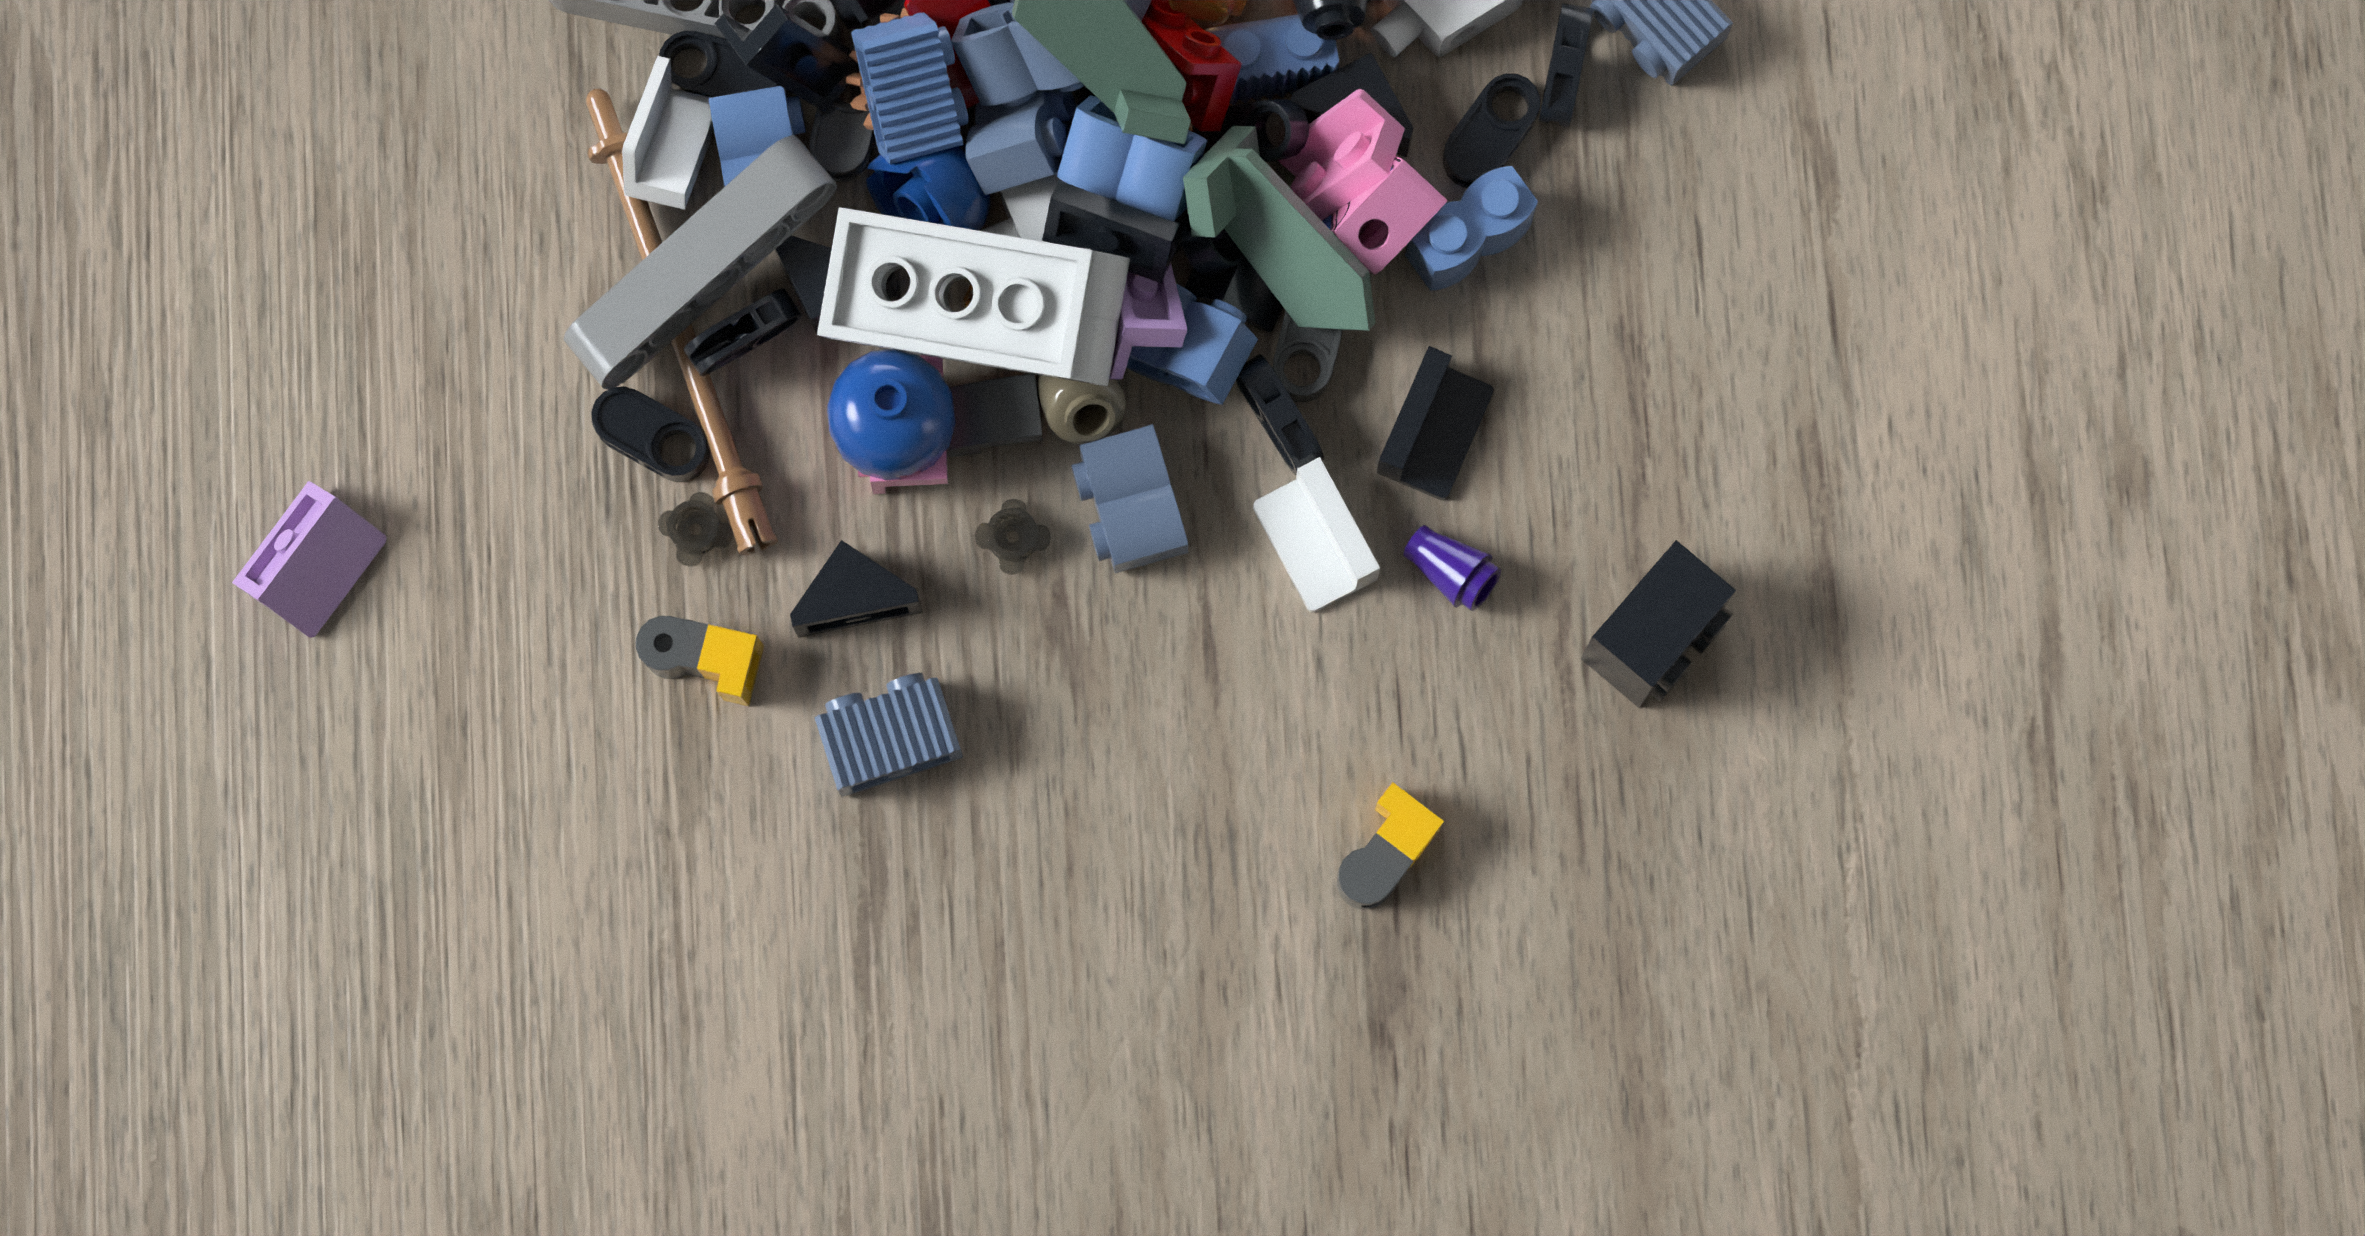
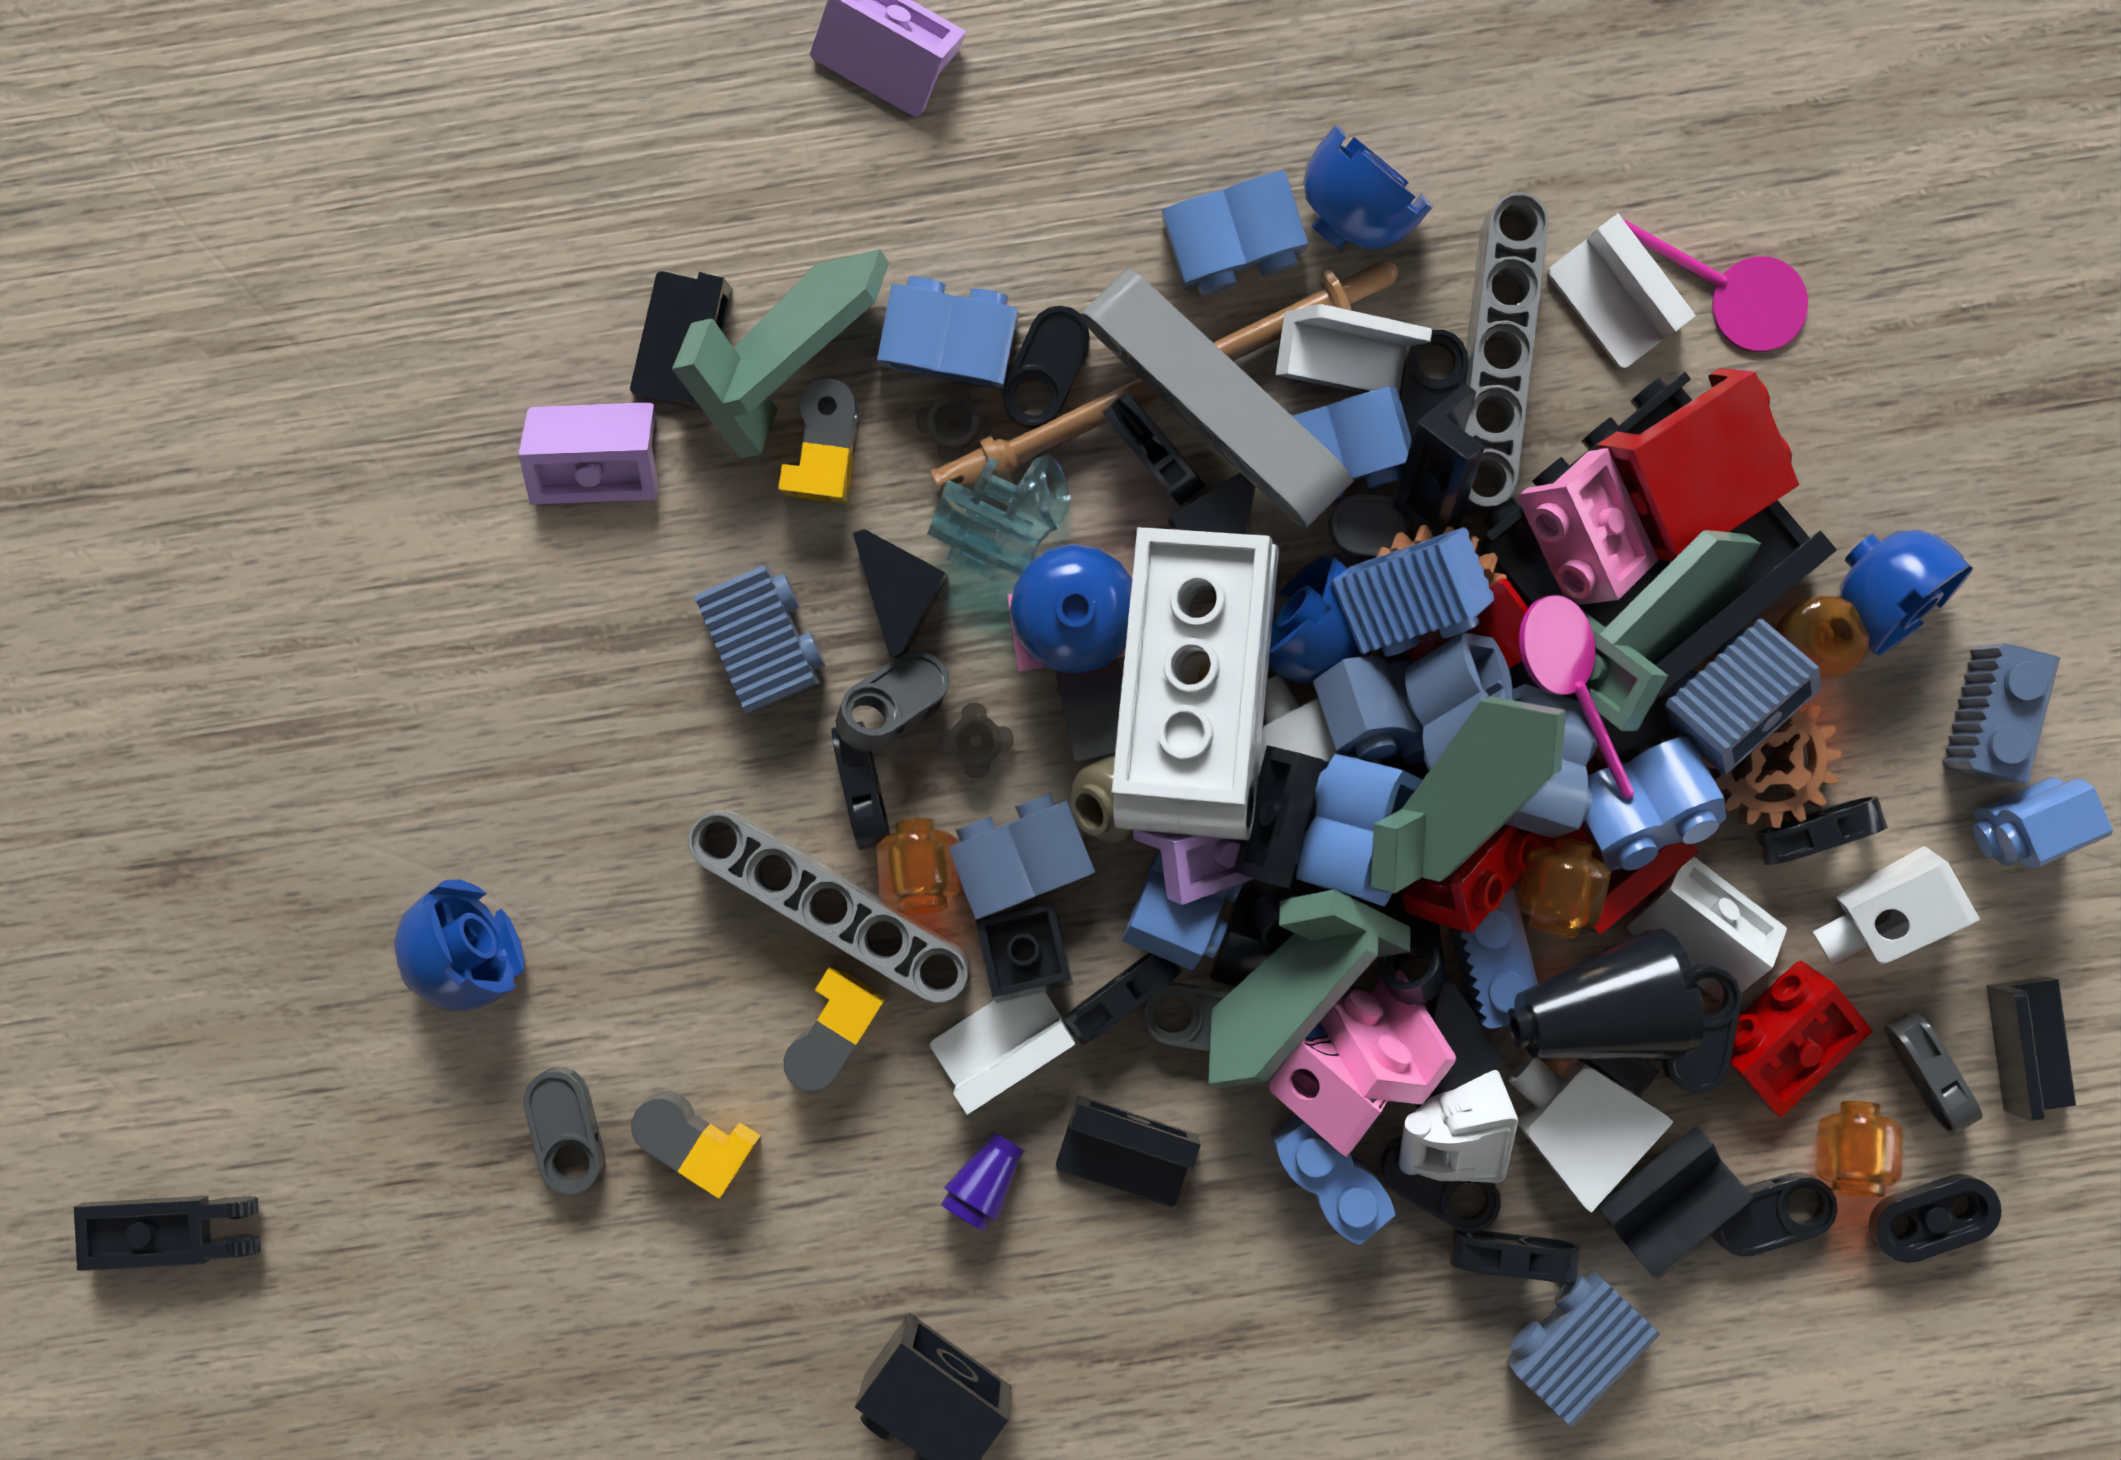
camera: 85 degrees right, 10 degrees up
none -> blue cylinder [394,879,525,1011]
none -> lavender panel [519,403,659,505]
none -> dark grey piece [524,1067,605,1194]
none -> black panel [630,271,733,411]
none -> sand green piece [672,249,889,459]
none -> light grey beam [688,810,970,1003]
none -> leg [783,963,887,1091]
none -> black piece [831,721,891,850]
none -> dark grey piece [835,651,950,752]
none -> clear orange head [876,818,961,915]
none -> medium blue brick [877,276,1019,390]
none -> clear light blue piece [927,454,1070,579]
none -> black piece [976,902,1074,1003]
none -> medium blue brick [1162,170,1308,296]
none -> blue cylinder [1303,125,1433,250]
none -> white piece [1398,1070,1518,1183]

